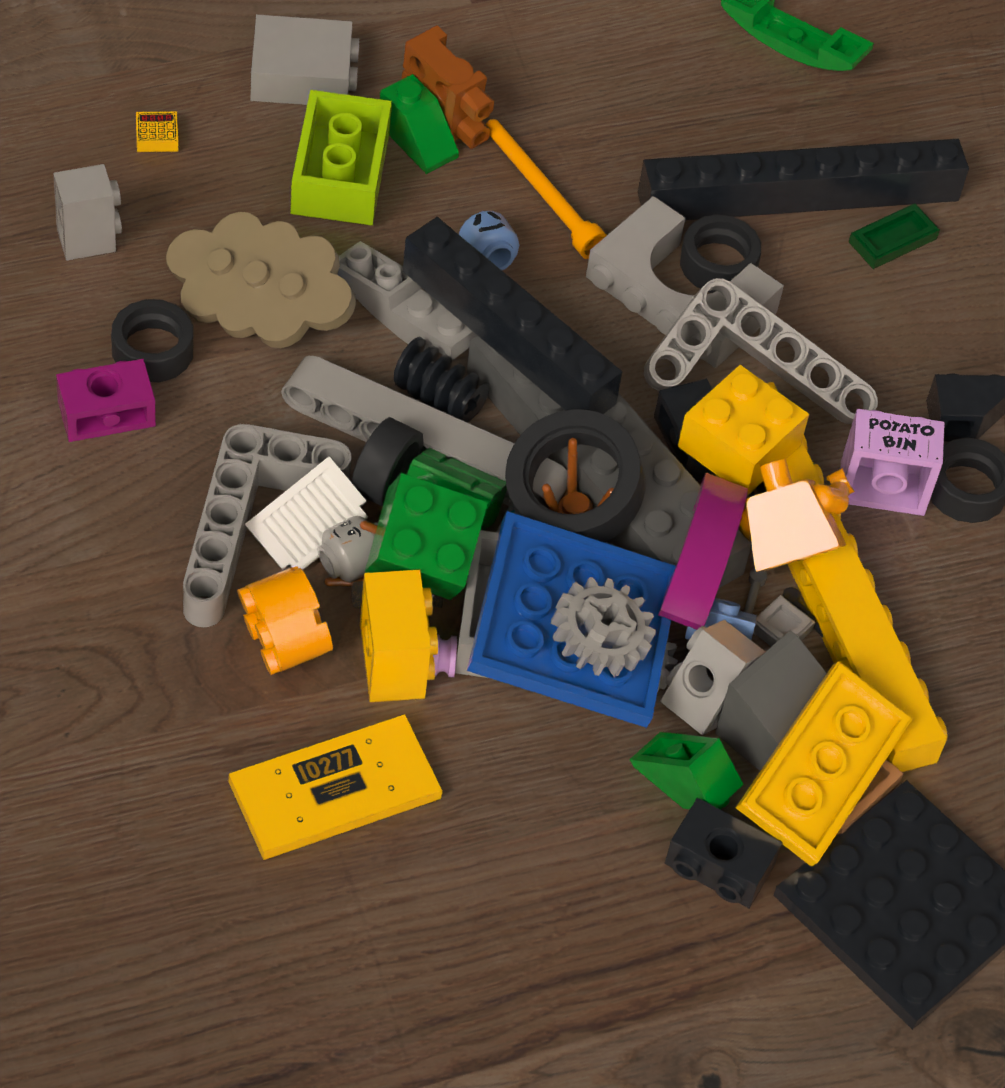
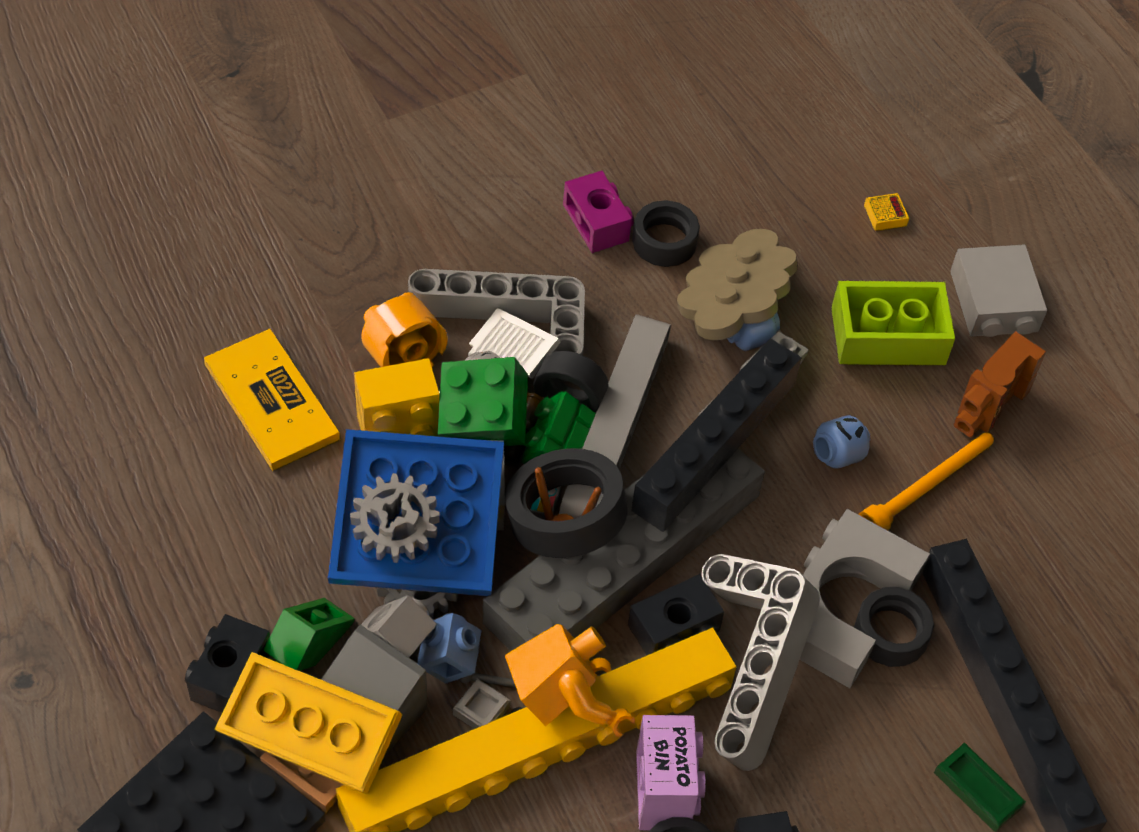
camera: 85 degrees right, 0 degrees up
light grey brick [53,164,122,261] -> none
green slope [380,74,459,174] -> none
black piece [394,336,490,423] -> none
magenta slope [658,473,748,630] -> none
yellow brick [678,365,809,496] -> none

